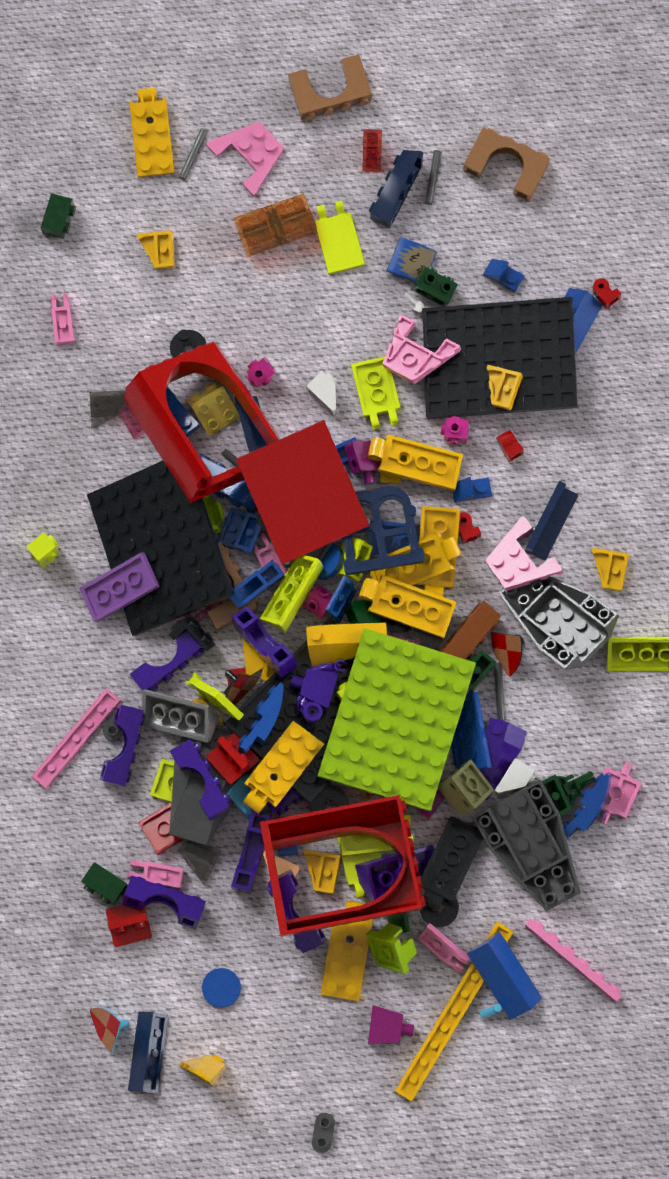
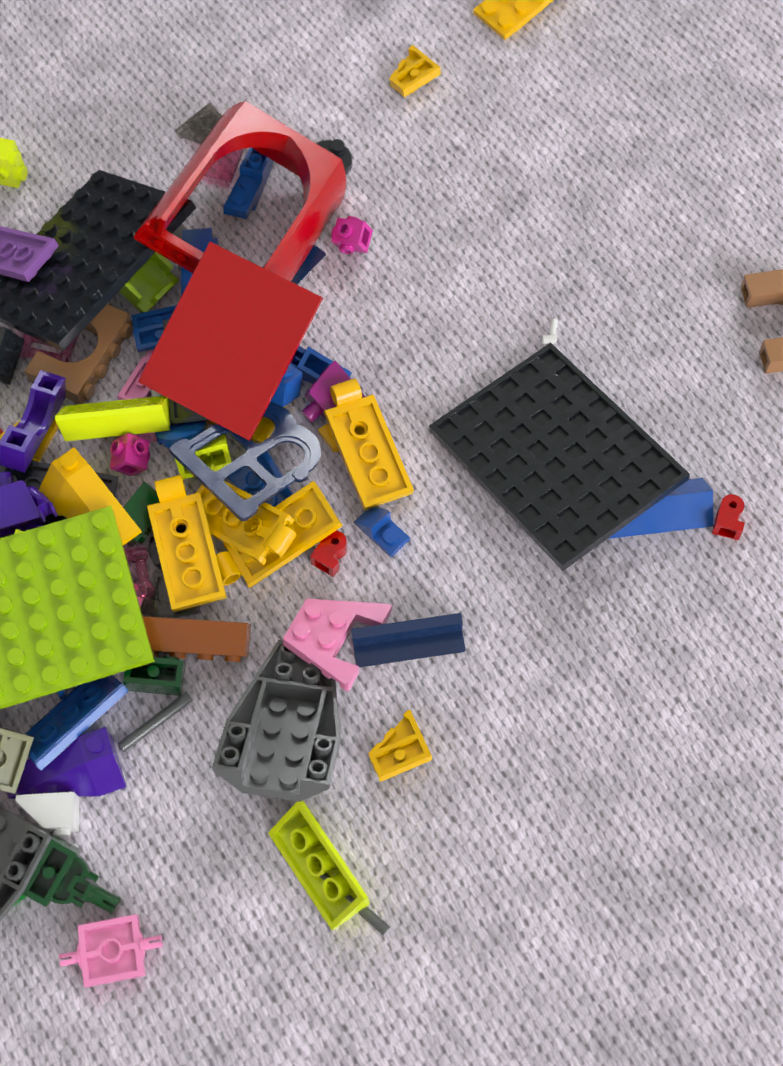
camera: 55 degrees right, 10 degrees down
bright pink hinge [51,293,75,346] -> none
dark grey bar [179,128,208,180] -> none
light yellow bracket [186,382,239,436] -> none
bright pink wing [206,121,284,197] -> none
blue slope [229,559,285,609] -> none
clear orange brick [234,193,317,258] -> none
medium nougat arch [288,54,372,121] -> none
white slope [306,371,336,416] -> none
neon yellow tile [315,200,365,275] -> none
blue slope [325,576,357,624] -> none
neon yellow tile [351,356,401,430] -> none
clear red slope [362,129,382,172] -> none
dark blue wedge [369,150,424,228] -> none
bright pink wing [383,314,461,384] -> none
slope [386,237,437,282] -> none
dark green brick [411,267,458,307] -> none
dark grey bar [425,150,441,205] -> none
dark pink brick [441,416,469,445] -> none
blue slope [483,259,525,292] -> none
yellow wing [487,365,523,410] -> none
shield [491,632,524,677] -> none
red leg [496,430,524,462] -> none
blue slope [563,773,612,840] -> none

